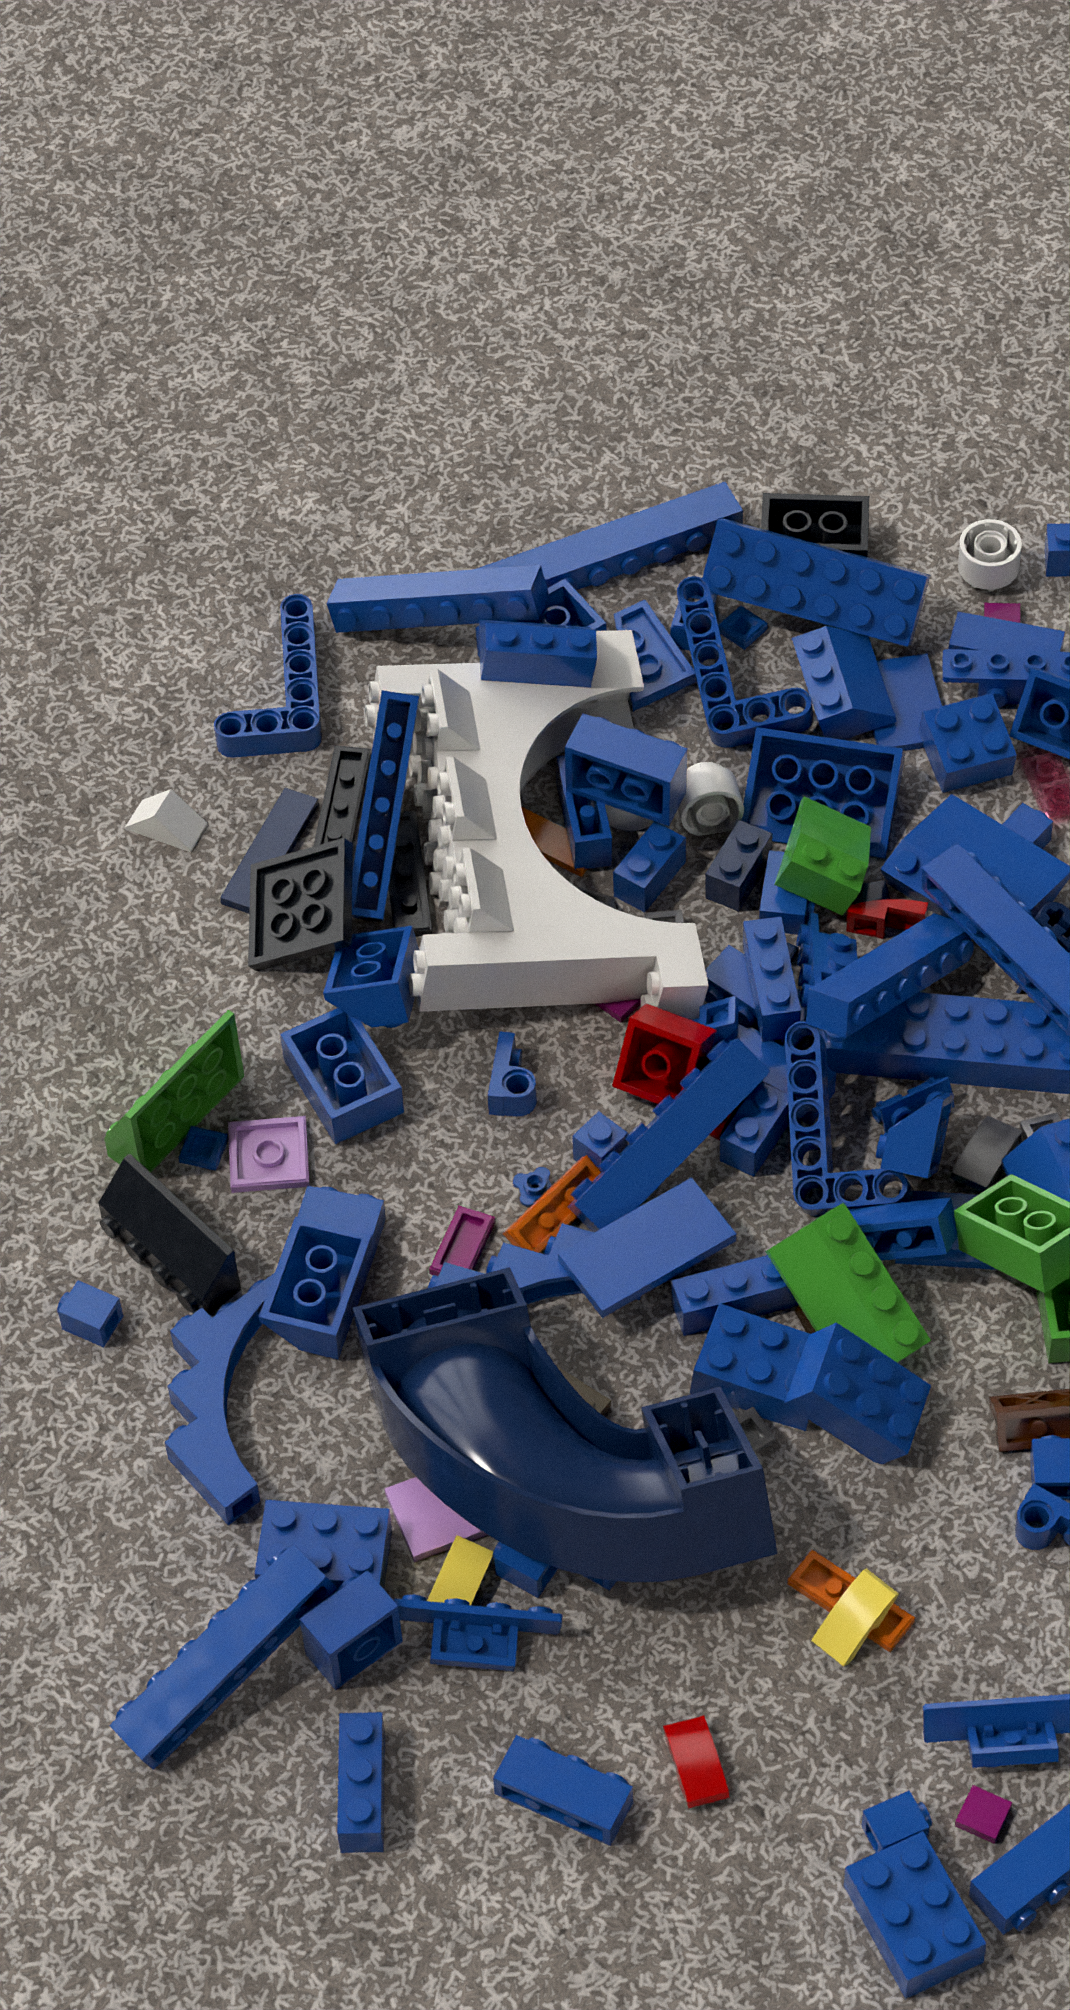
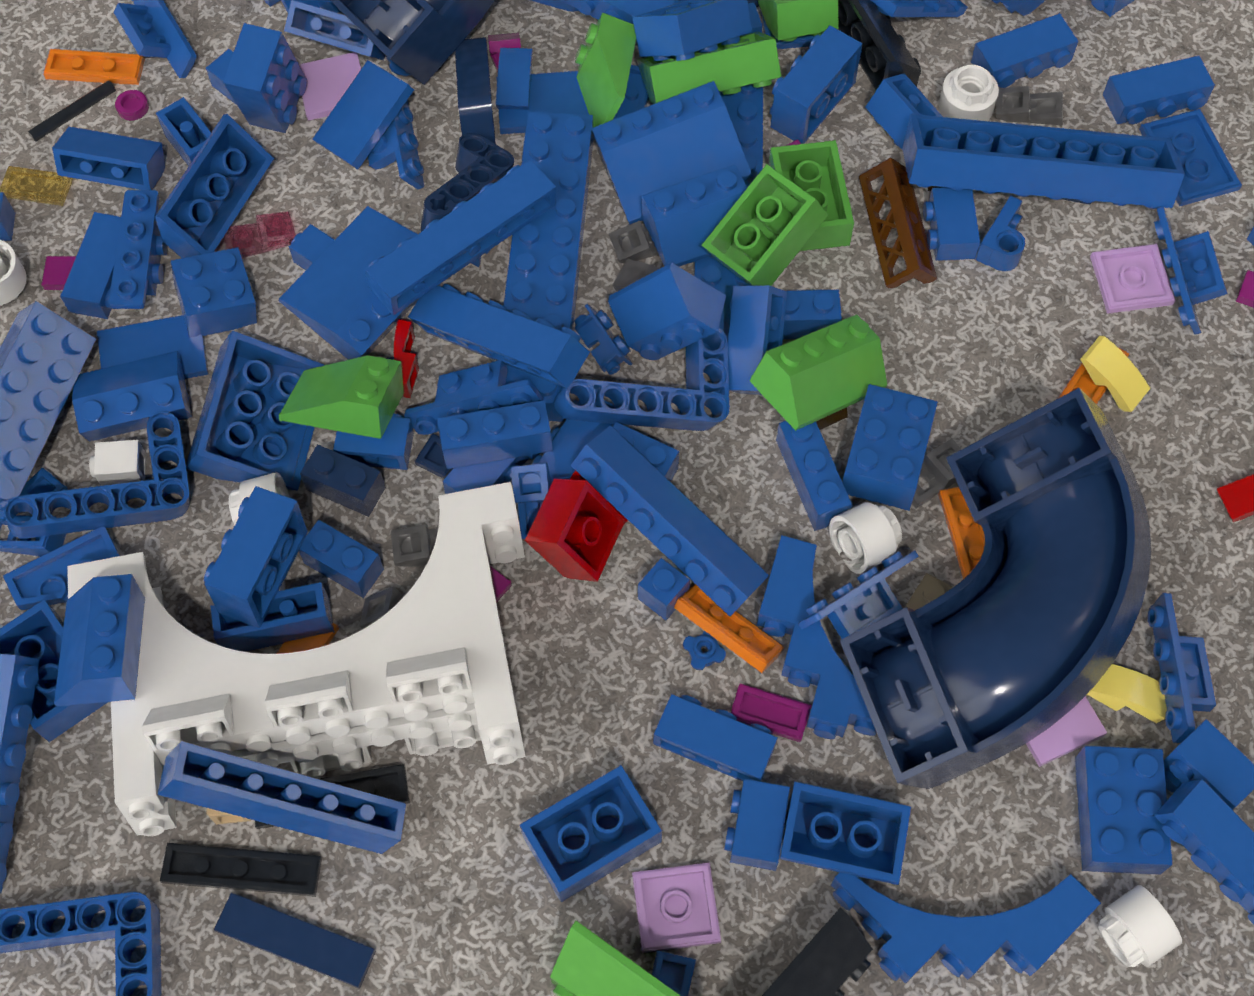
camera: 95 degrees left, 10 degrees up
black plate [248,838,353,971] -> none
blue slope [323,925,419,1028] -> none
blue plate [487,1031,537,1117] -> none
blue tile [558,1177,737,1318] -> none
blue brick [784,1322,931,1464] -> none
none -> white brick [89,440,146,486]
none -> blue brick [653,694,778,782]
none -> blue brick [783,289,842,340]
none -> blue bracket [798,550,919,639]
none -> white piece [829,502,902,574]
none -> lavender tile [1090,244,1175,314]
none -> white piece [1098,885,1182,967]

